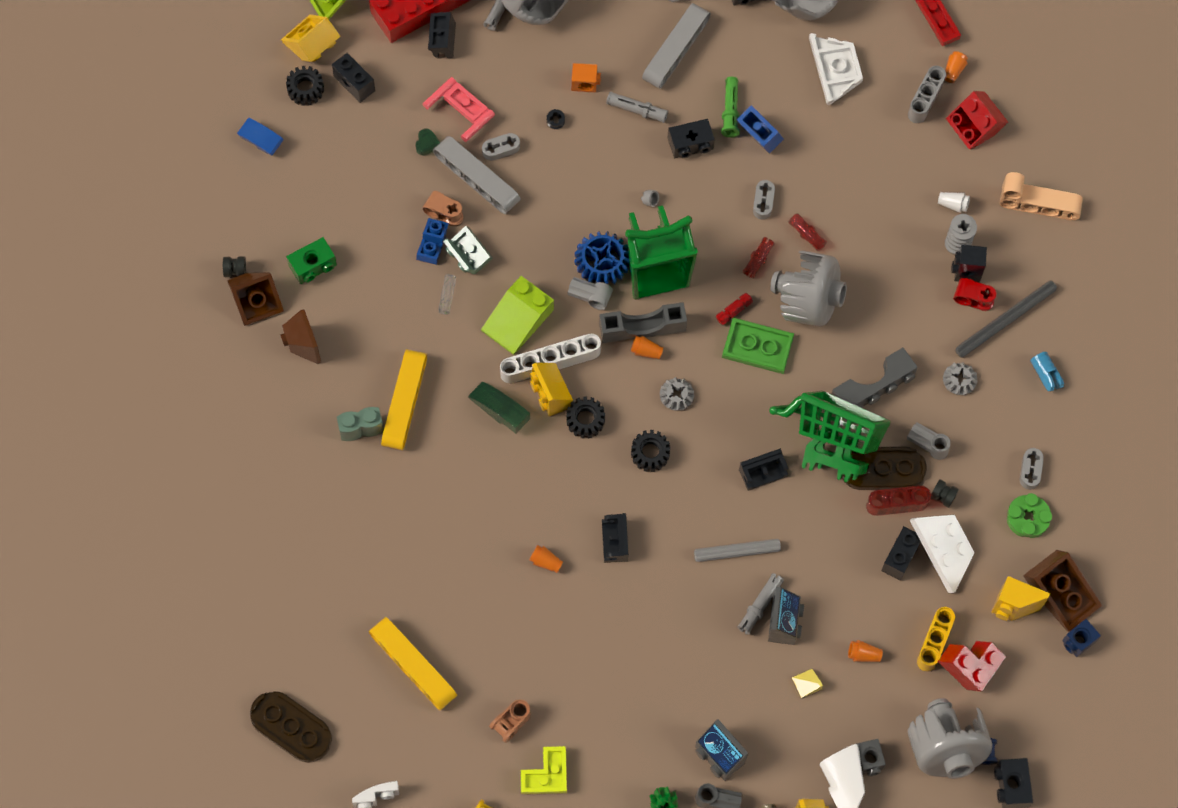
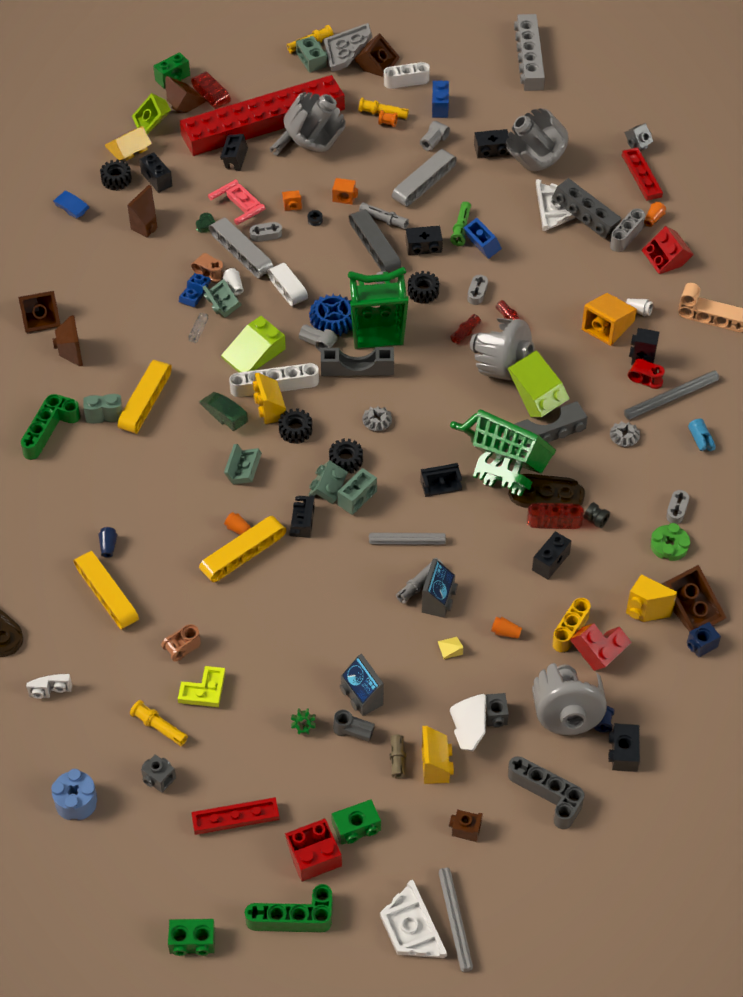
camera: 10 degrees right, 15 degrees down
pearl dark grey wheel [223,256,246,277] -> none
green brick [286,237,337,285] -> none
orange cone [630,336,663,359] -> none
red axle [716,293,753,325] -> none
bright green tile [722,318,794,374] -> none
light grey piece [907,422,950,460] -> none
white wing [910,515,975,593] -> none
light grey piece [945,214,977,255] -> none
none -> green beam [21,394,81,460]
none -> dark blue cone [98,527,118,558]
none -> reddish brown slope [127,185,158,238]
none -> yellow beam [199,516,286,583]
none -> white cone [223,268,244,295]
none -> sand green bracket [224,444,262,484]
none -> white beam [267,263,308,306]
none -> orange bracket [282,190,302,211]
none -> sand green bracket [308,460,348,504]
none -> sand green brick [337,468,377,515]
none -> dark grey beam [349,209,401,273]
none -> black tyre [408,271,439,304]
none -> lime slope [507,351,570,417]
none -> dark grey brick [552,178,621,239]
none -> light orange slope [581,293,637,346]

